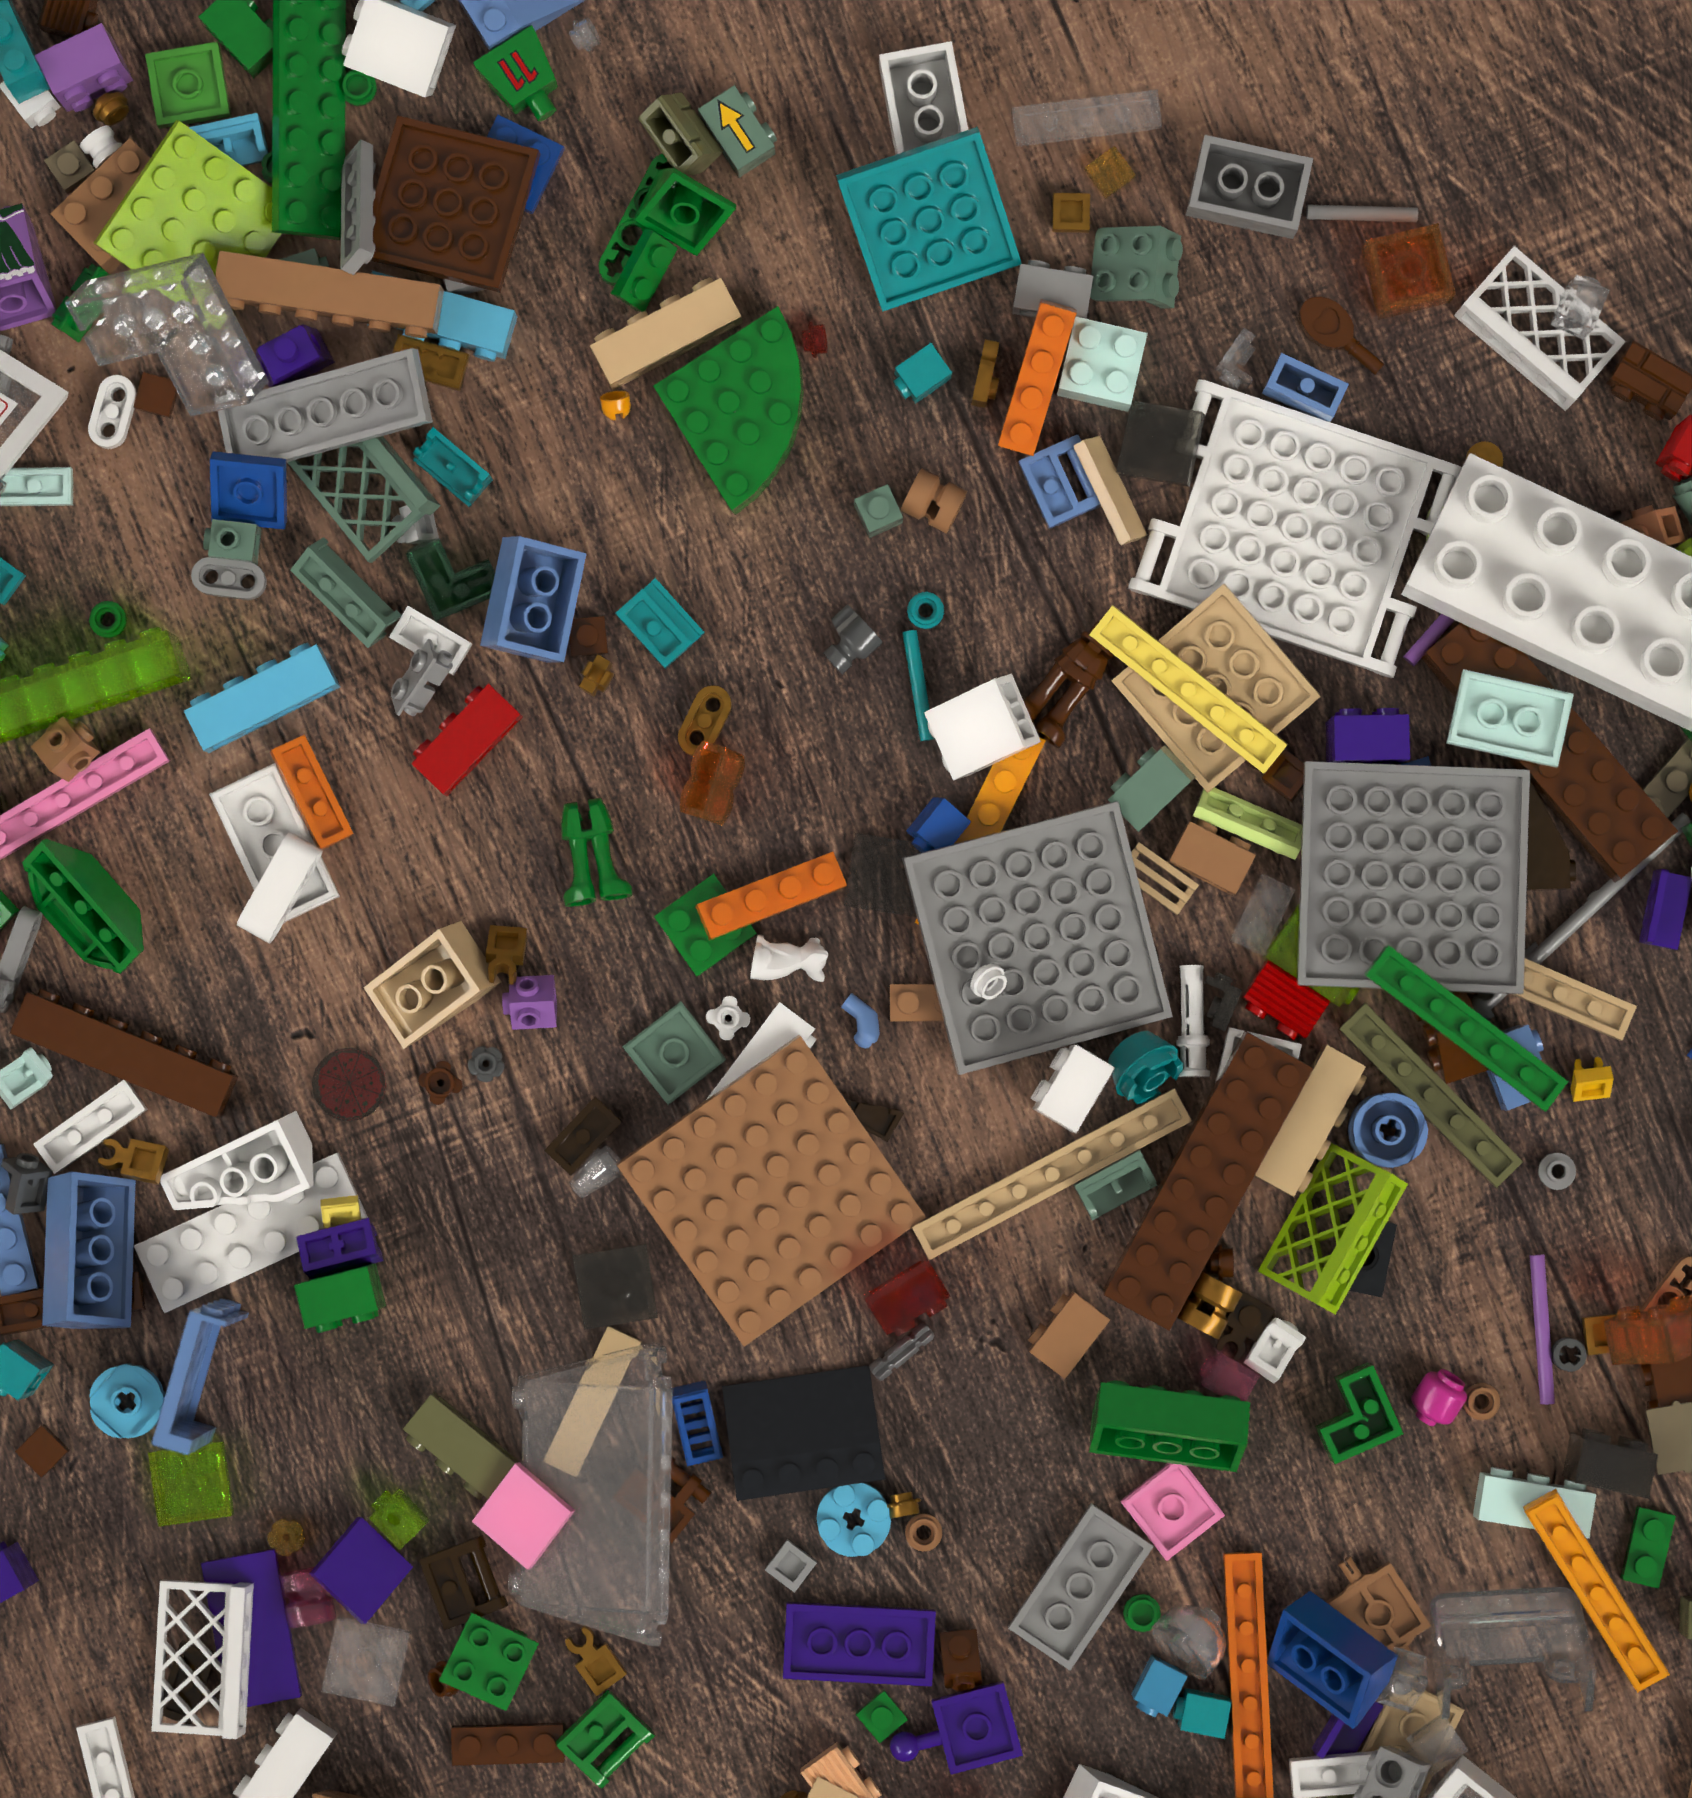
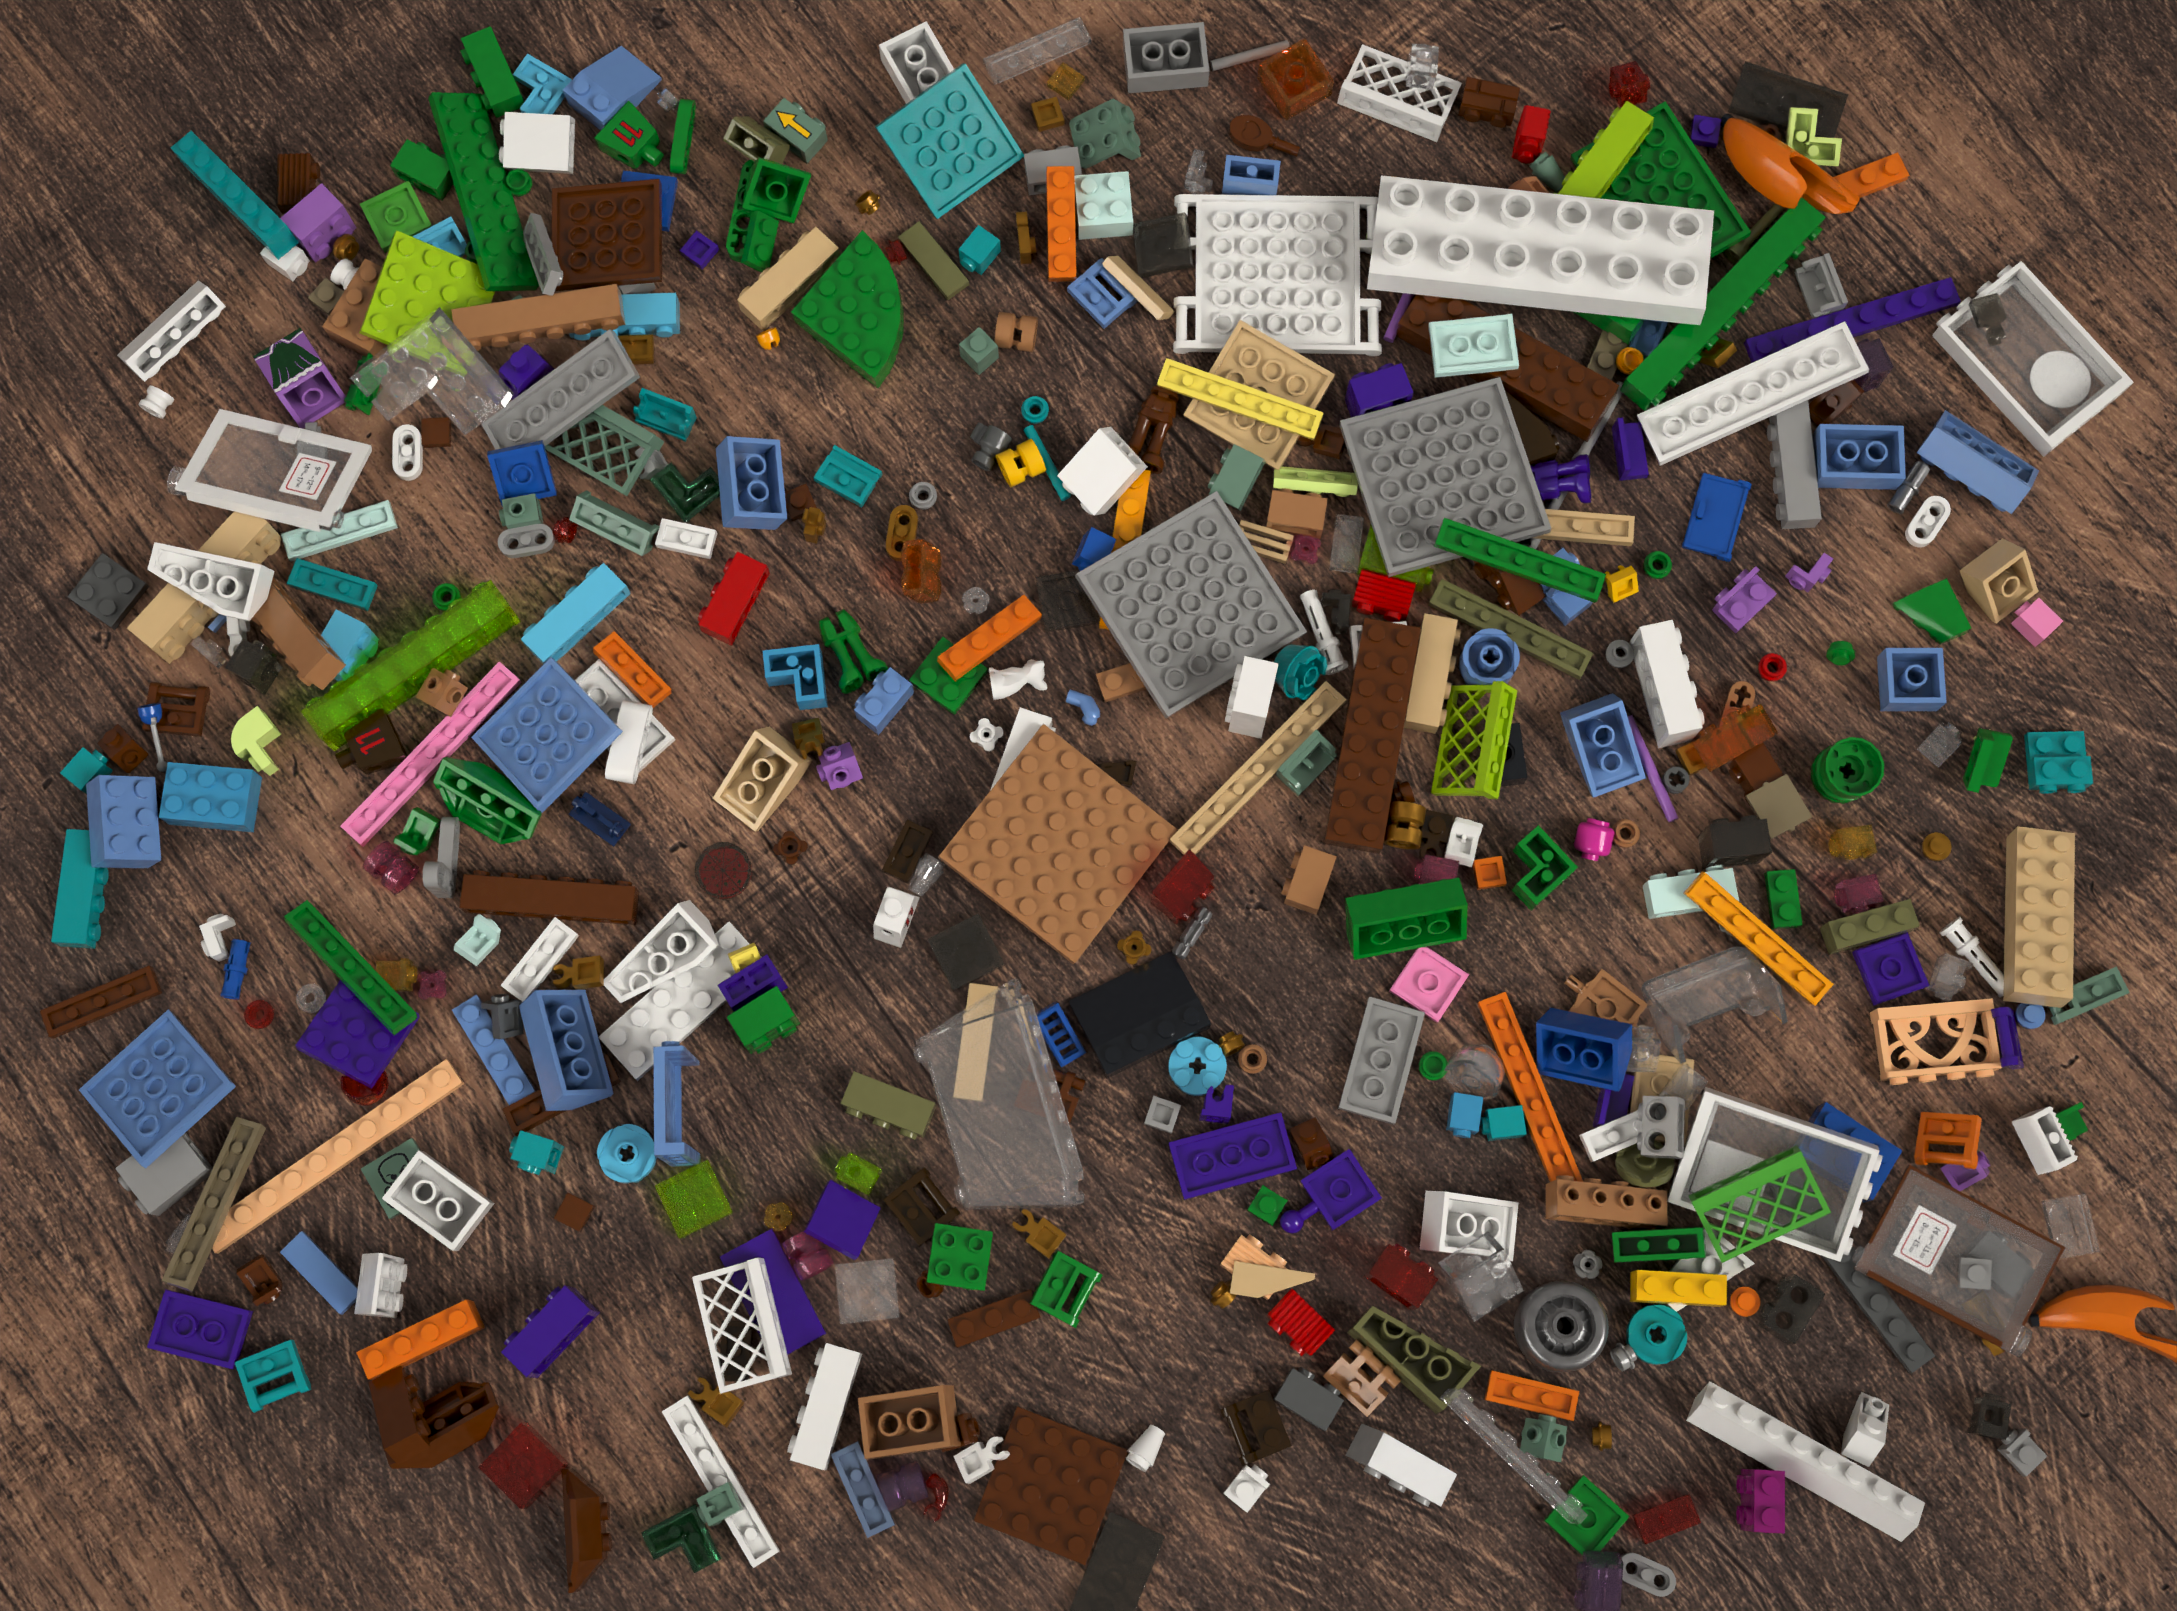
camera: 20 degrees left, 10 degrees down
light grey hinge [391,638,453,716] -> none
dark grey plate [468,1046,505,1082] -> none
bright pink tile [472,1462,575,1570] -> none
sand green tile [623,1001,727,1105] -> none
white plate [970,963,1007,999] -> none
none -> medium blue plate [471,657,623,813]
none -> clear red plate [553,517,577,543]
none -> dark blue hinge [569,792,631,847]
none -> green beam [670,99,696,174]
none -> dark purple plate [680,230,719,270]
none -> pearl gold plate [688,1377,744,1428]
none -> dark azure brick [763,644,828,710]
none -> medium blue brick [854,667,914,735]
none -> pearl gold plate [855,190,880,215]
none -> white torso [873,887,920,948]
none -> olive tile [898,221,969,300]
none -> light grey plate [909,482,937,510]
none -> clear plate [962,587,990,614]
none -> yellow wheel [996,439,1046,487]
none -> pearl gold plate [1117,931,1151,965]
none -> dark purple hinge [1199,1085,1234,1124]
none -> clear pink plate [1291,534,1321,564]
none -> orange plate [1472,856,1507,890]
none -> dark purple piece [1530,454,1591,504]
none -> medium blue slope [1560,693,1646,798]
none -> white brick [1629,620,1704,748]
none -> green plate [1643,551,1672,579]

